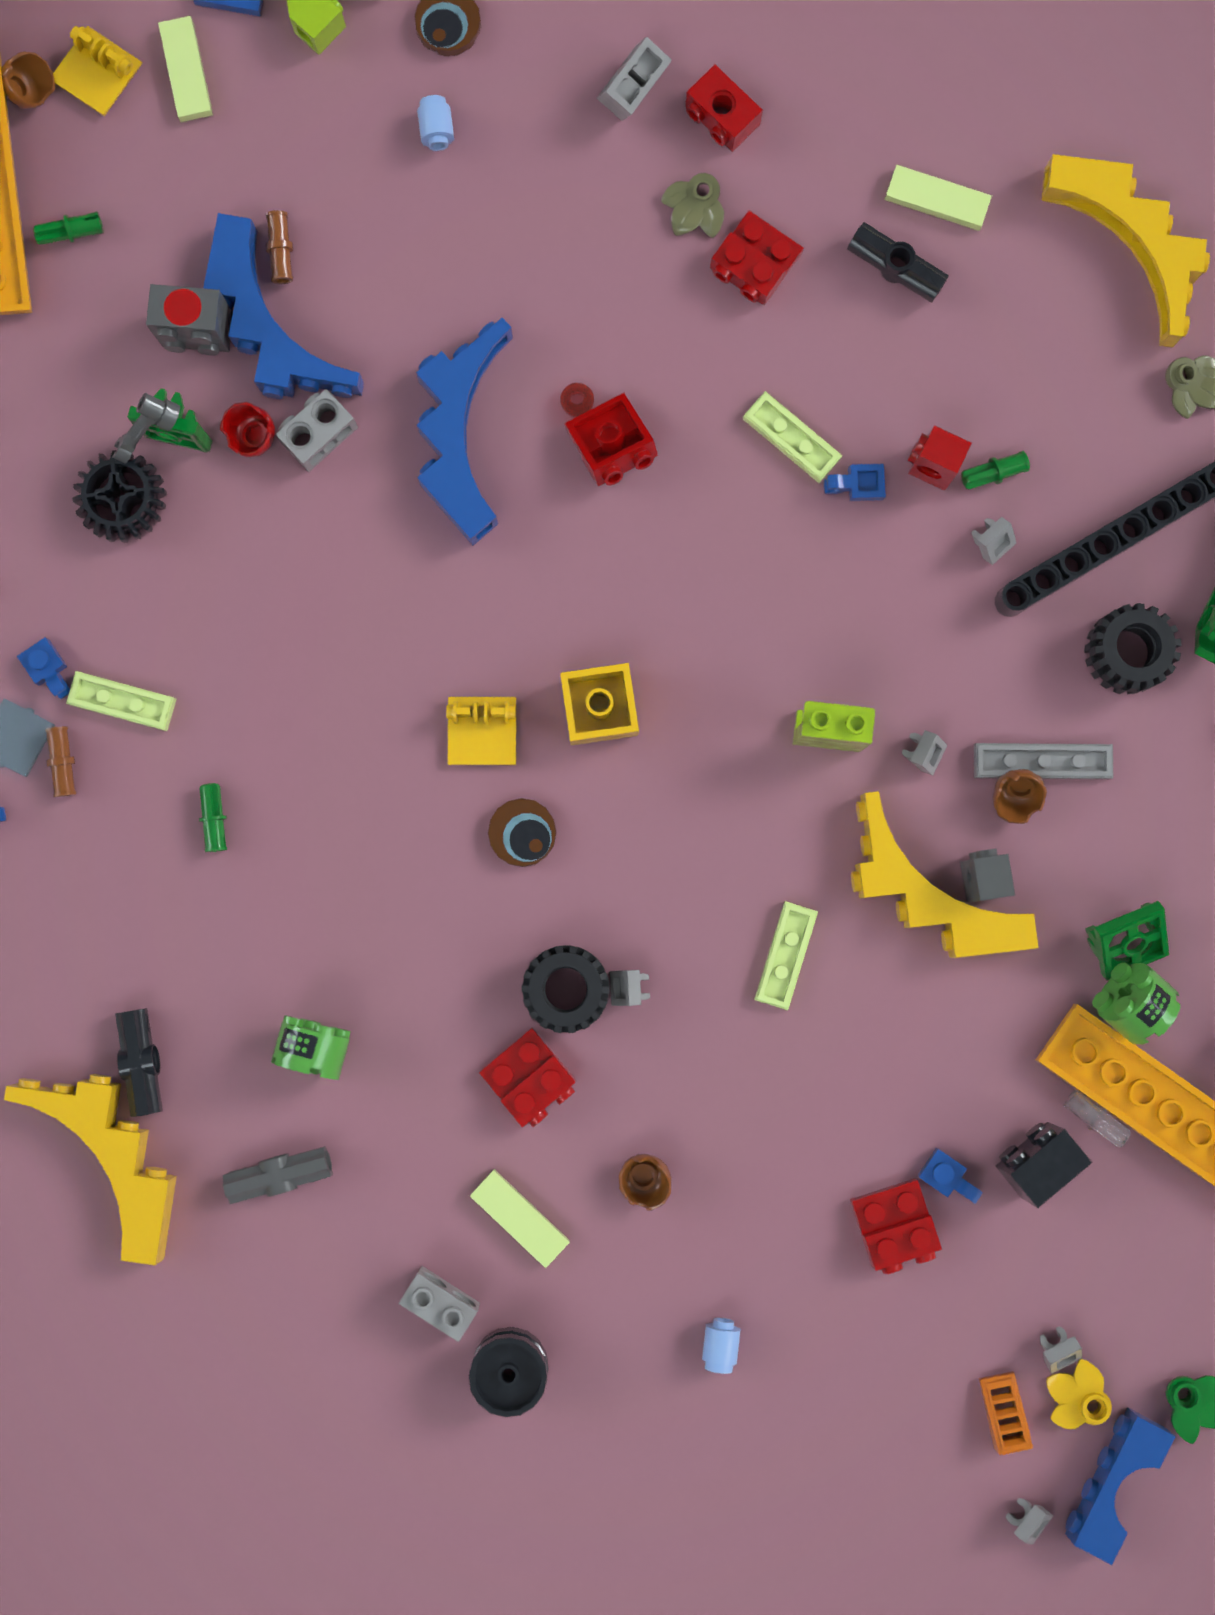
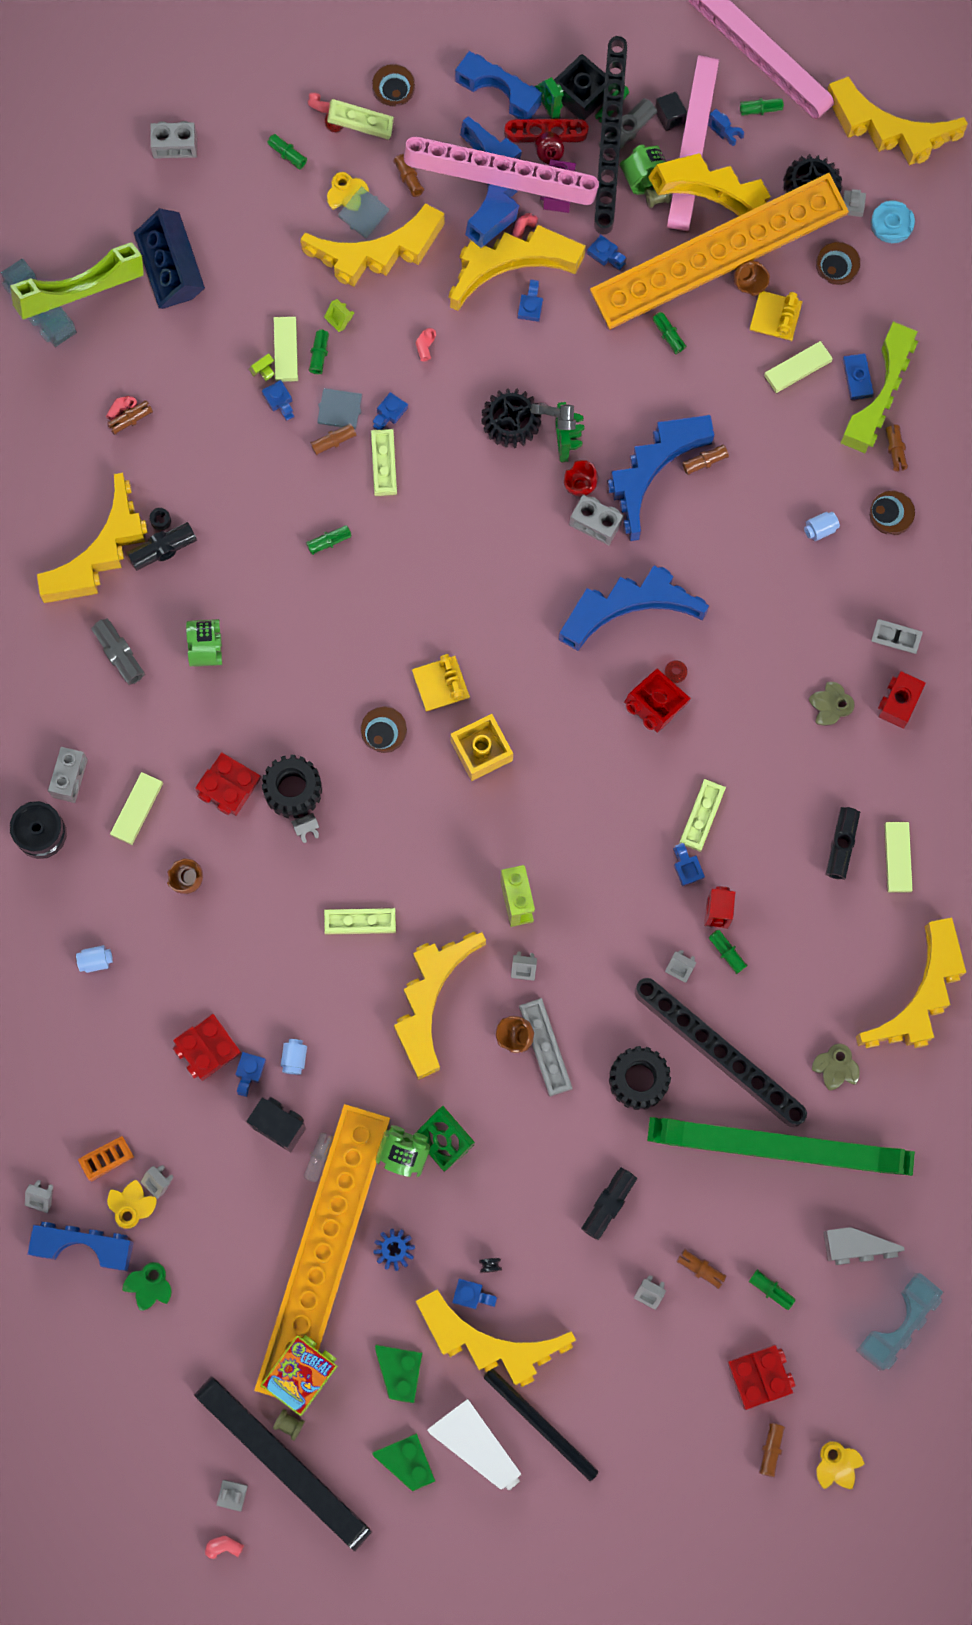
camera: 70 degrees right, 10 degrees down
dark grey brick [146,284,233,356] -> none
red plate [710,210,804,306] -> none
dark grey brick [960,848,1015,902] -> none
none -> black bush [150,508,171,531]
none -> light blue brick [280,1039,307,1075]

